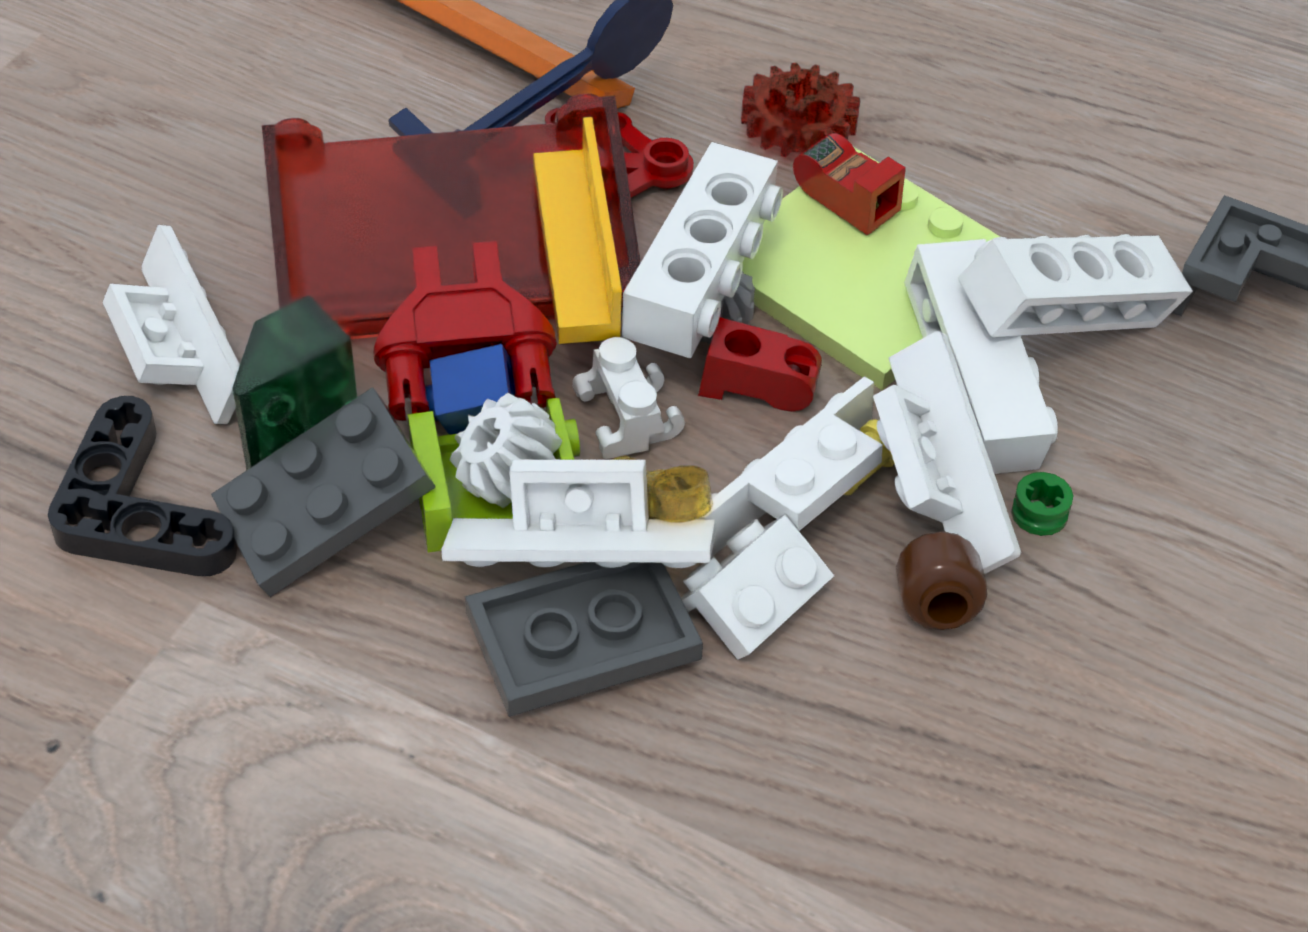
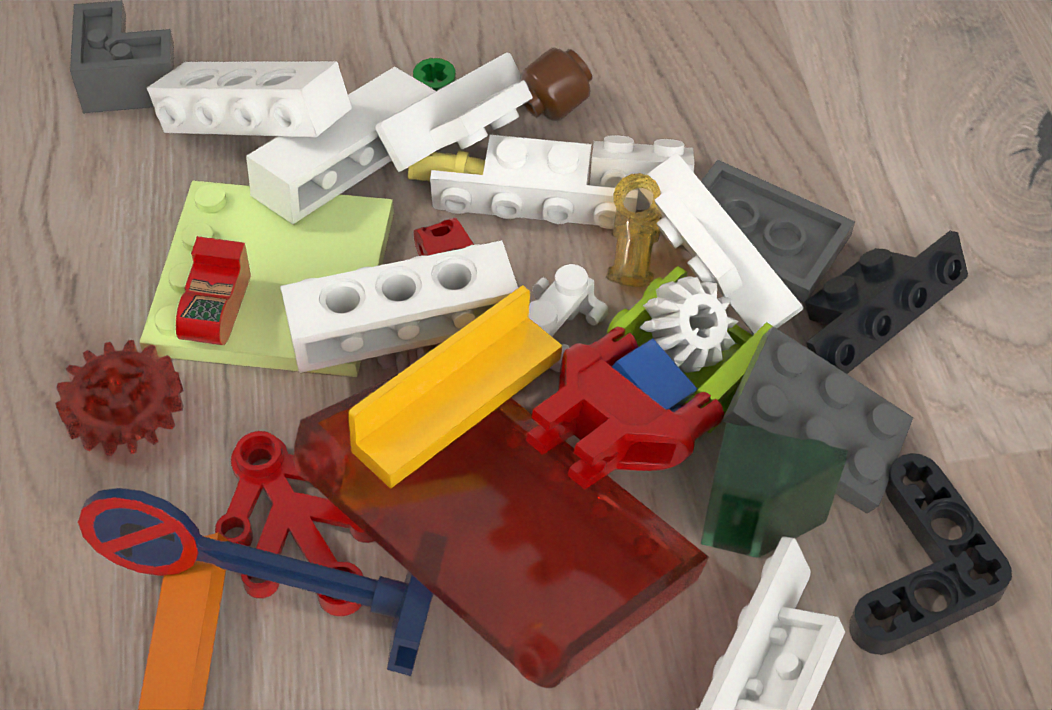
camera: 125 degrees left, 5 degrees up
none -> black bracket [804,231,968,374]

